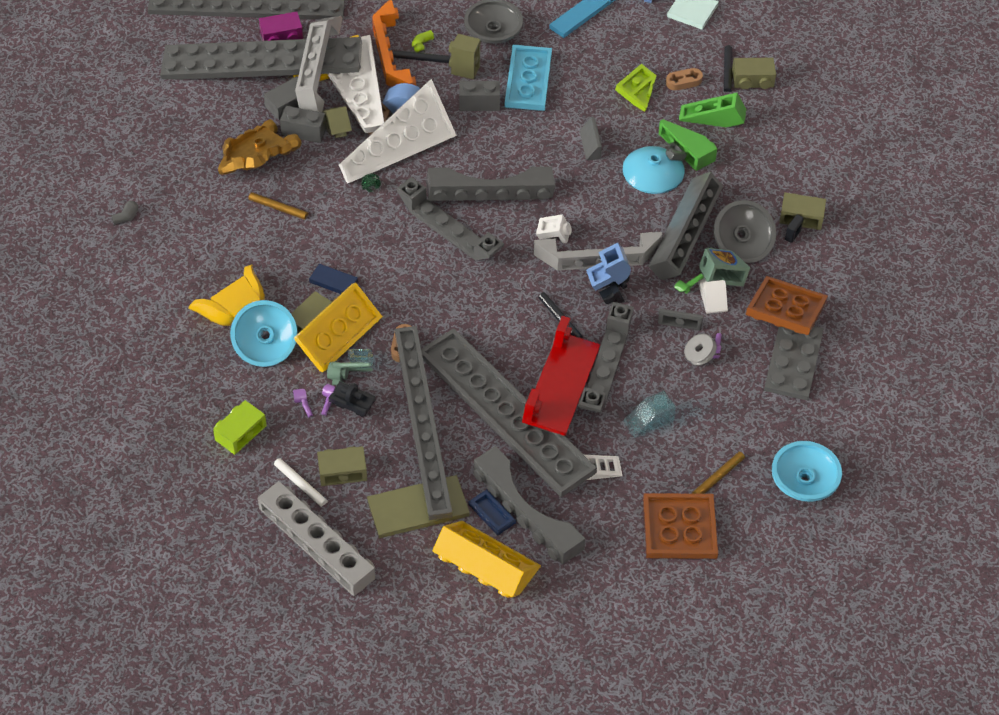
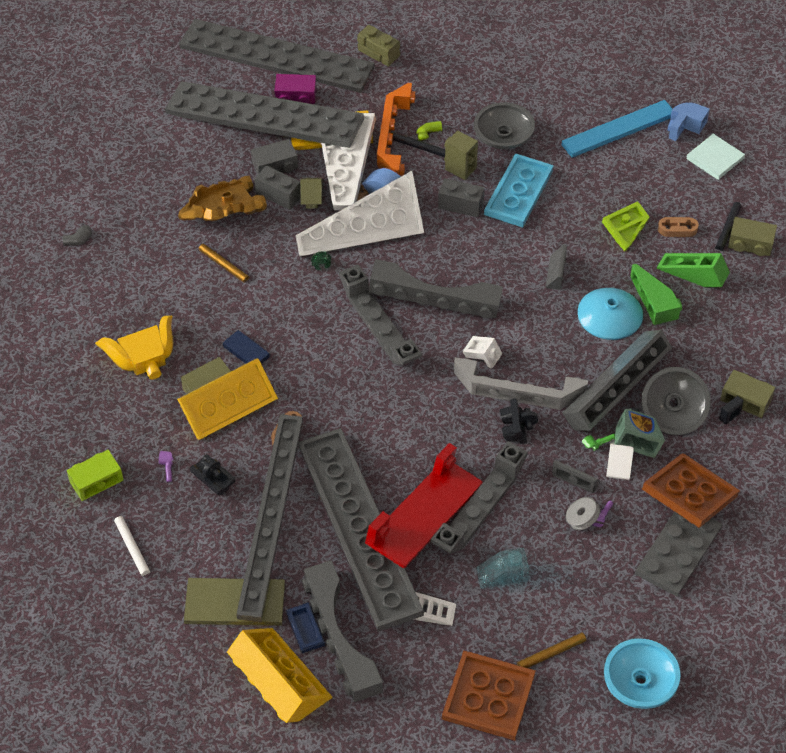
camera: 20 degrees right, 0 degrees up
medium azure dish [230,300,298,367] -> none
light grey brick [258,481,375,596] -> none
light grey slope [295,16,343,112] -> none
olive brick [317,446,367,486] -> none
medium lavender hand [321,384,335,416] -> none
sand green plant [327,362,373,386] -> none
clear light blue plate [348,349,373,368] -> none
black bar [538,292,583,338] -> none
medium blue brick [586,243,631,291] -> none
dark grey tile [666,142,687,160] -> none

